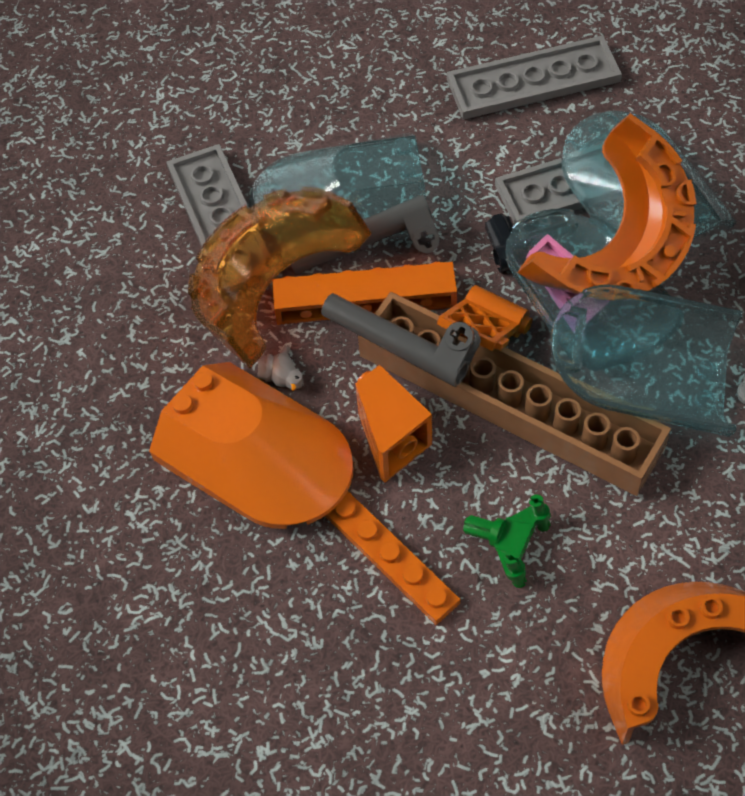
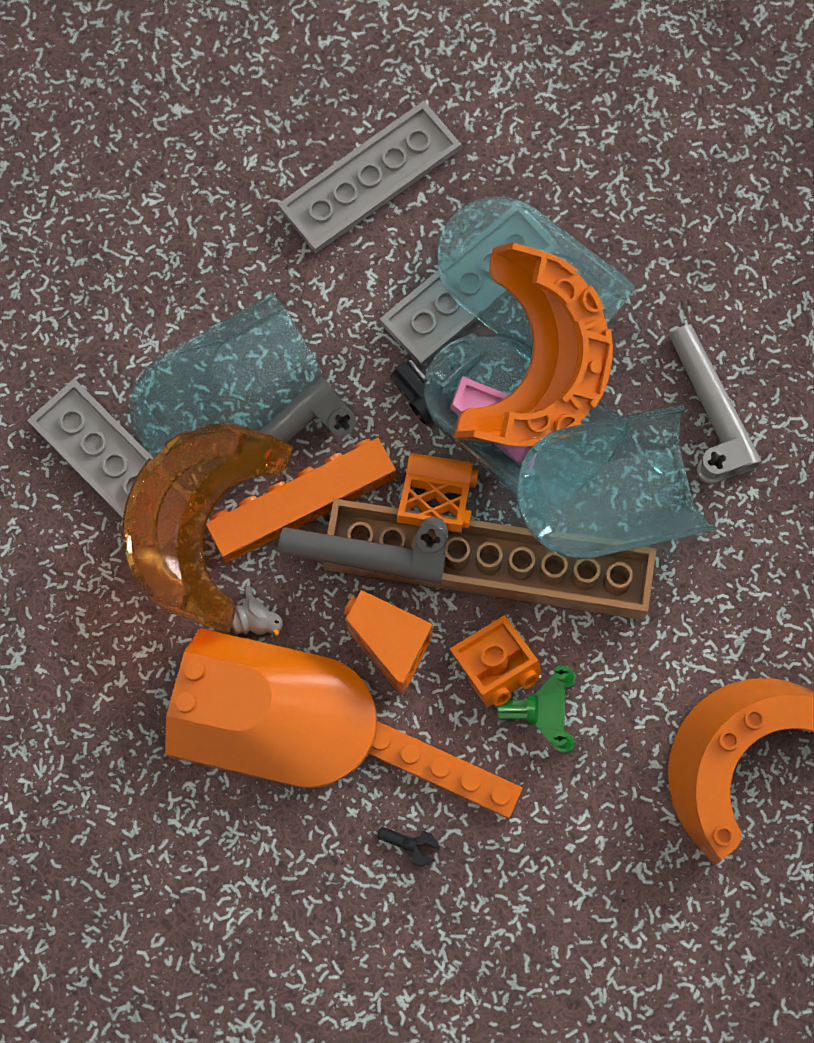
camera: 25 degrees left, 15 degrees up
none -> black bar [377,827,440,867]
none -> orange plate [450,615,543,708]

